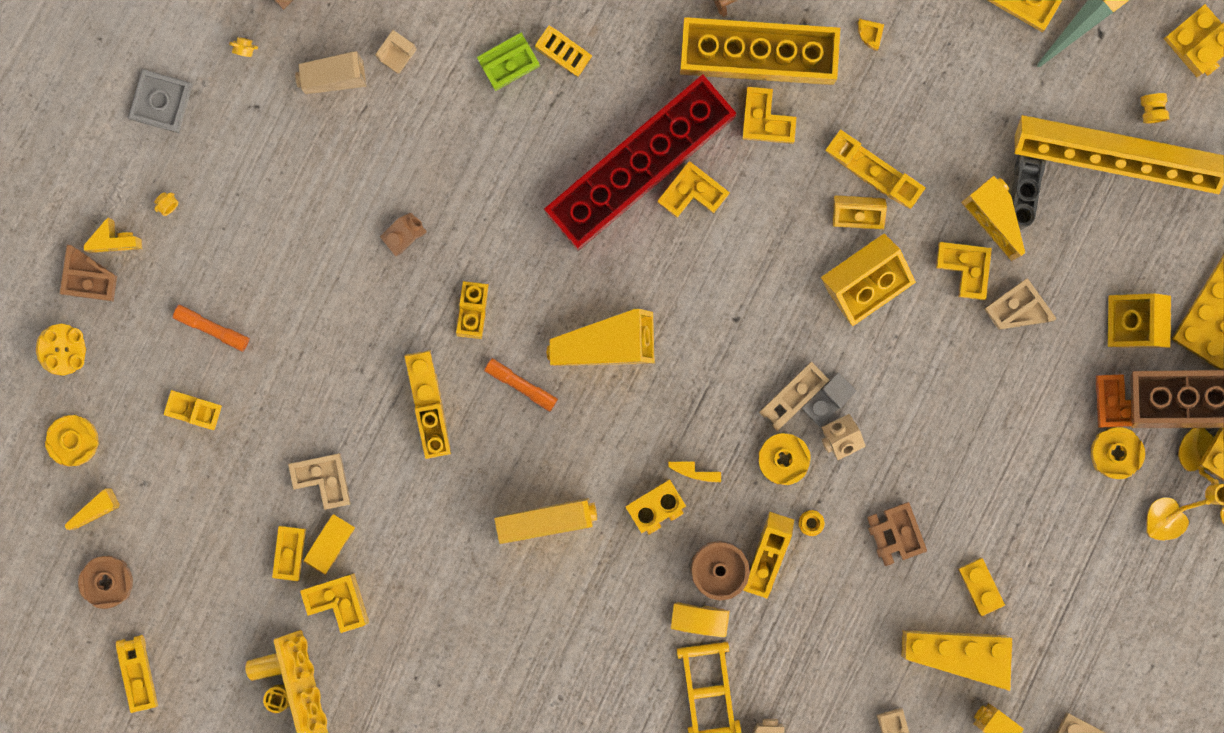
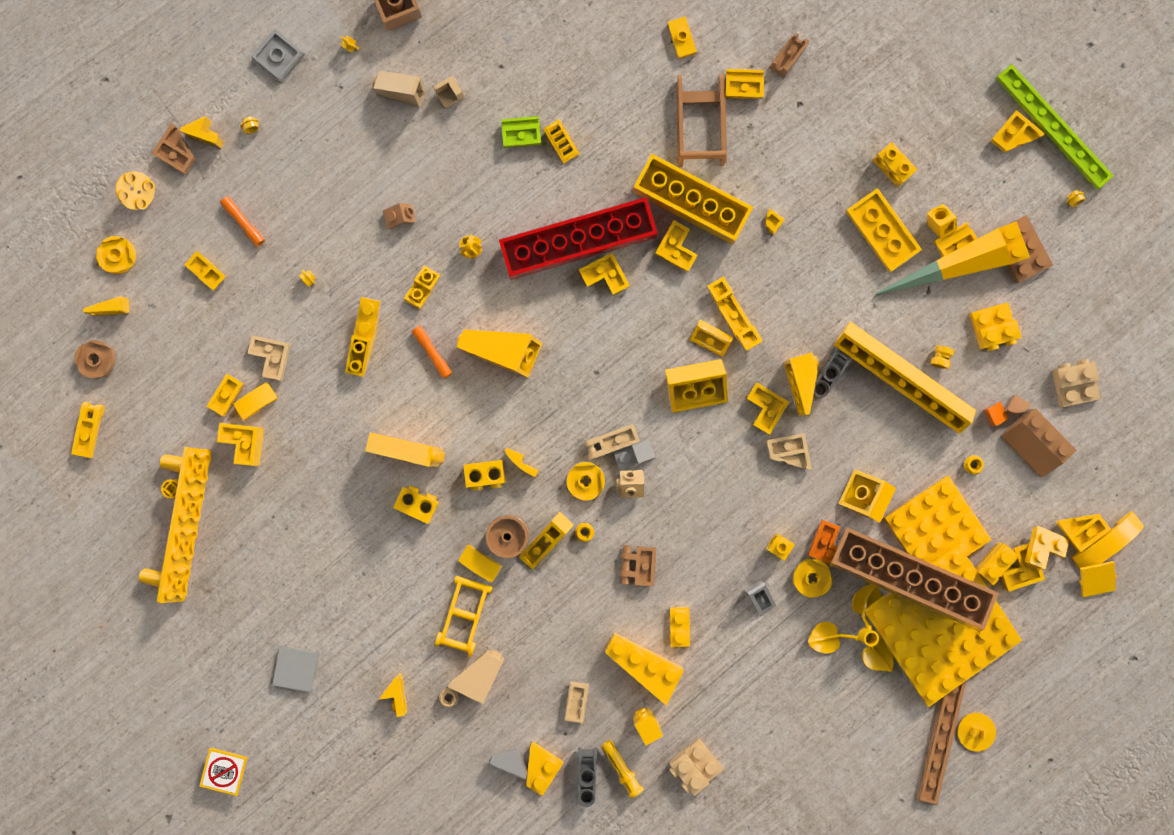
camera: 20 degrees right, 0 degrees up
none -> yellow plate [299,270,316,287]
none -> yellow brick [393,485,440,524]
none -> yellow gear [459,234,482,259]
none -> light grey slope [744,580,776,615]
none -> yellow brick [765,533,795,561]

